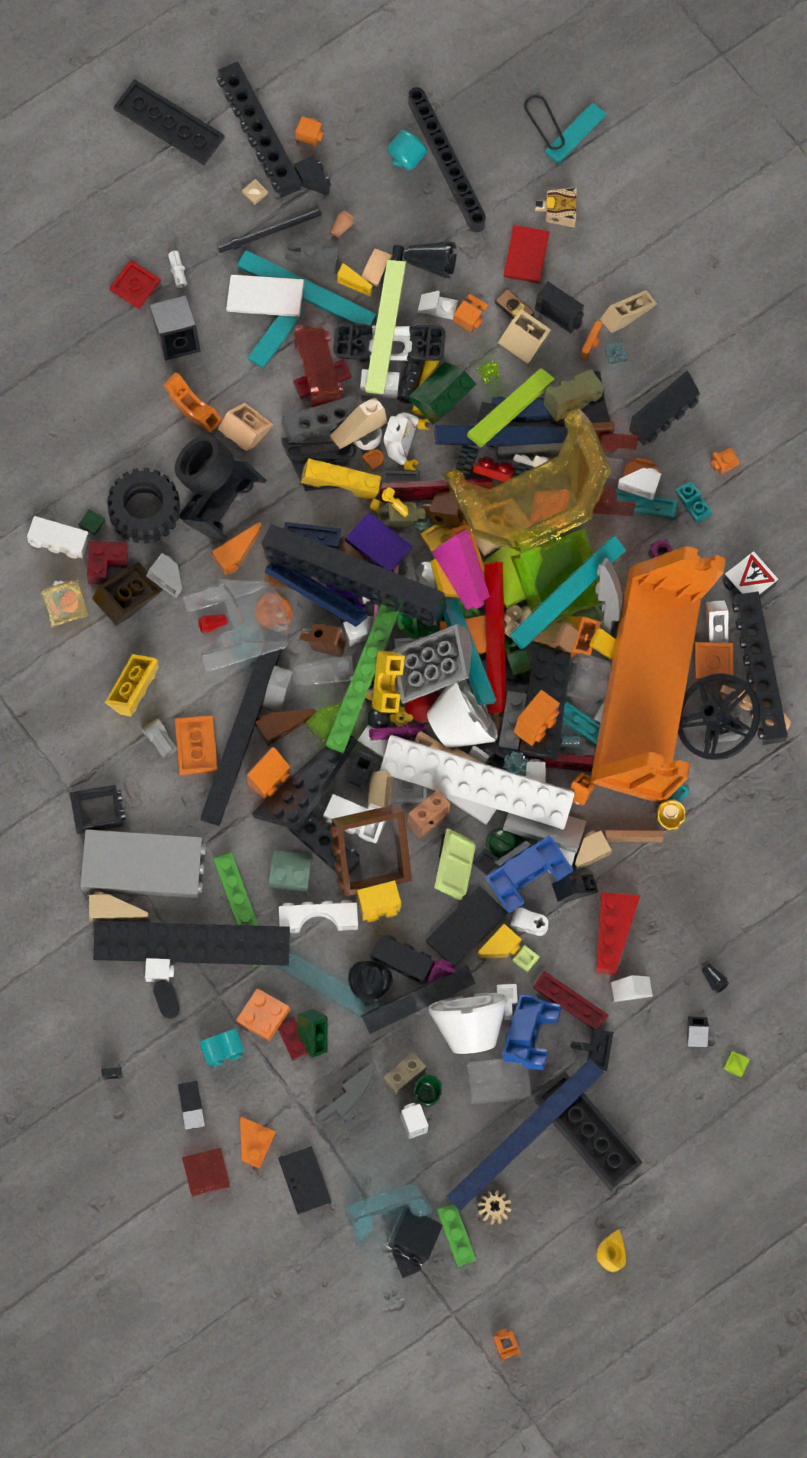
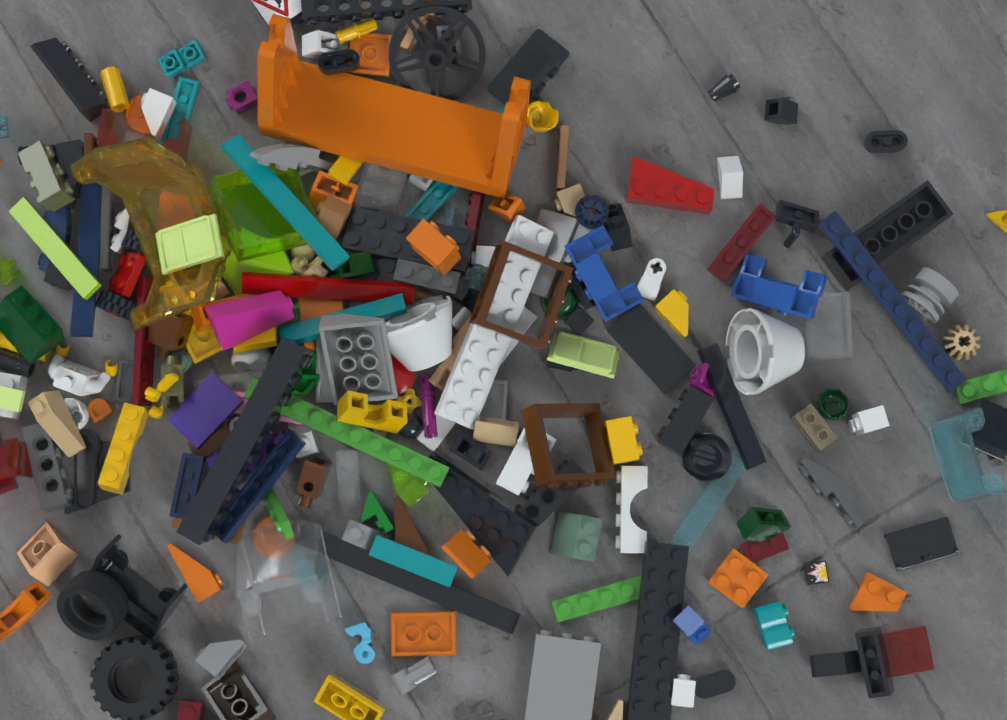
camera: 80 degrees left, 10 degrees up
red cone [198,614,228,634] -> none
nougat window [407,790,450,840] -> none
white plate [497,984,518,1020] -> none
yellowish green tile [512,945,540,973] -> none
orange bracket [710,447,740,475] -> none
lime tile [724,1051,750,1077] -> none
none -> yellow axle [100,66,130,112]
none -> yellowish green piece [155,214,224,275]
none -> bright green plate [263,487,294,540]
none -> black plate [318,49,360,75]
none -> yellow axle [335,18,378,45]
none -> medium azure leg [345,621,376,664]
none -> green slope [360,491,395,533]
none -> teal tile [369,535,458,587]
none -> reddish brown window [469,241,573,350]
none -> black bracket [487,29,569,105]
none -> dark blue gear [575,195,609,229]
none -> arch [673,605,712,645]
none -> tile [803,561,829,585]
none -> black brick [855,626,895,699]
none -> black plate [864,130,908,154]
none -> light grey wheel [901,267,959,324]

